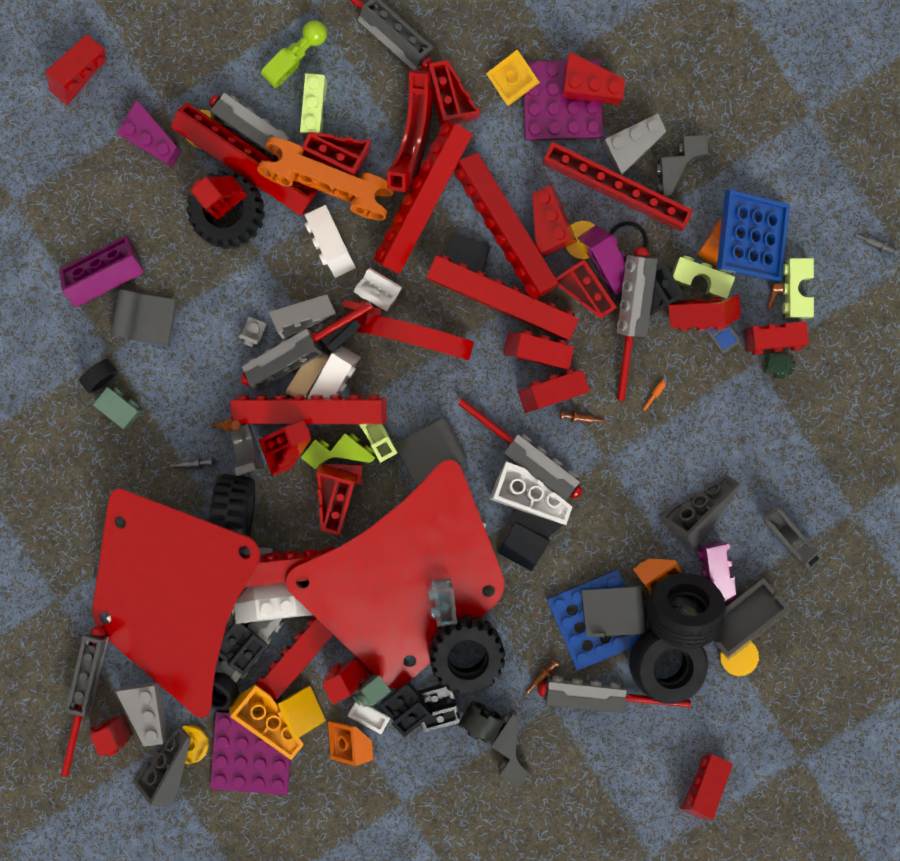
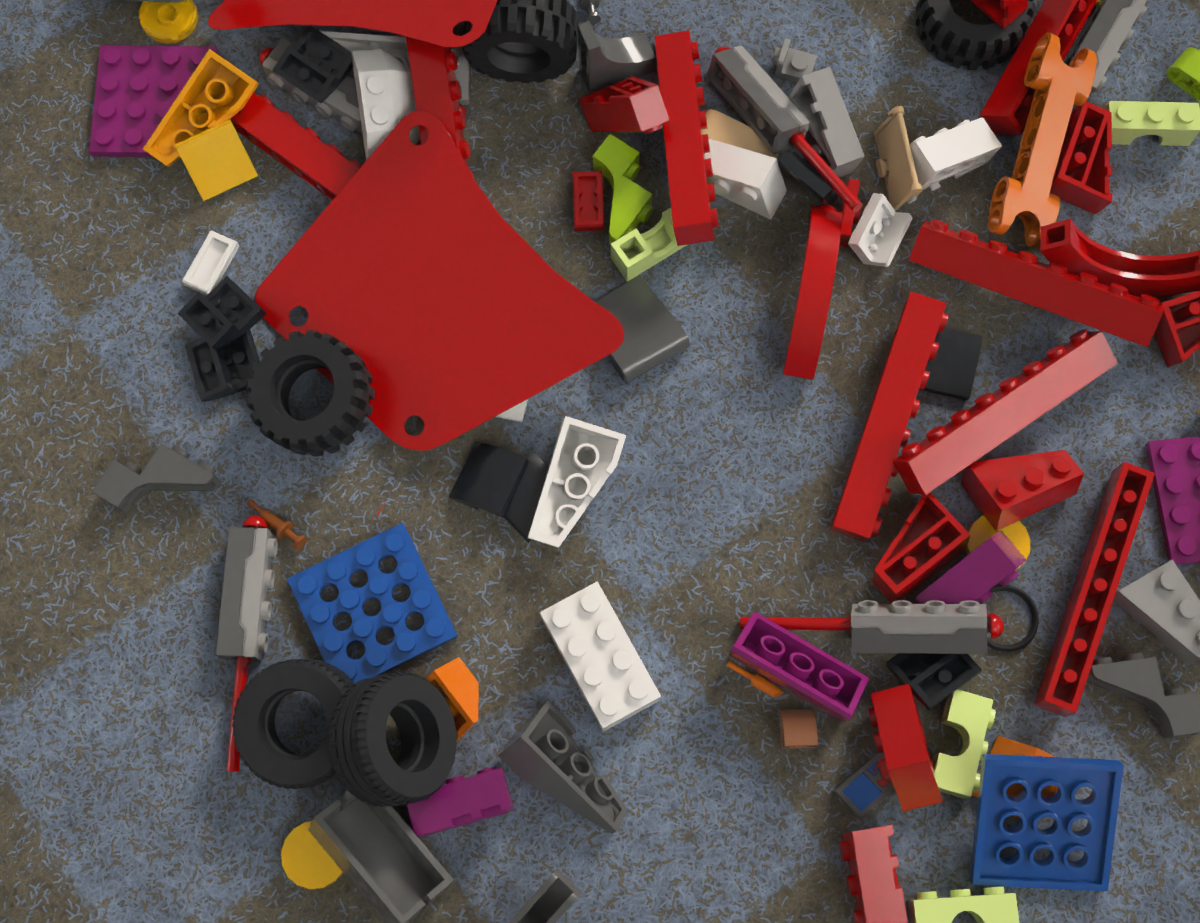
camera: 85 degrees right, 15 degrees down
dark orange piece [211,419,240,432] -> none
black tyre [212,672,239,710] -> none
red wedge [316,465,357,536] -> none
red wedge [322,657,372,704] -> none
orange slope [328,721,373,766] -> none
sand green piece [353,675,391,707] -> none
clear light blue brick [428,579,457,627] -> none
piece [458,398,582,501] -> none
pearl dark grey brick [458,700,504,745] -> none
red wedge [503,330,574,370] -> none
red wedge [518,368,590,413] -> none
dark orange piece [559,410,604,423] -> none
dark grey door [582,584,646,637] -> none
red wedge [680,754,733,820] -> none
clear green brick [764,353,795,379] -> none
dark orange hand [767,283,784,309] -> none
none -> white brick [540,581,661,732]
none -> magenta slope [729,611,869,723]
none -> nougat brick [779,708,818,749]
none -> tan door [874,106,923,210]

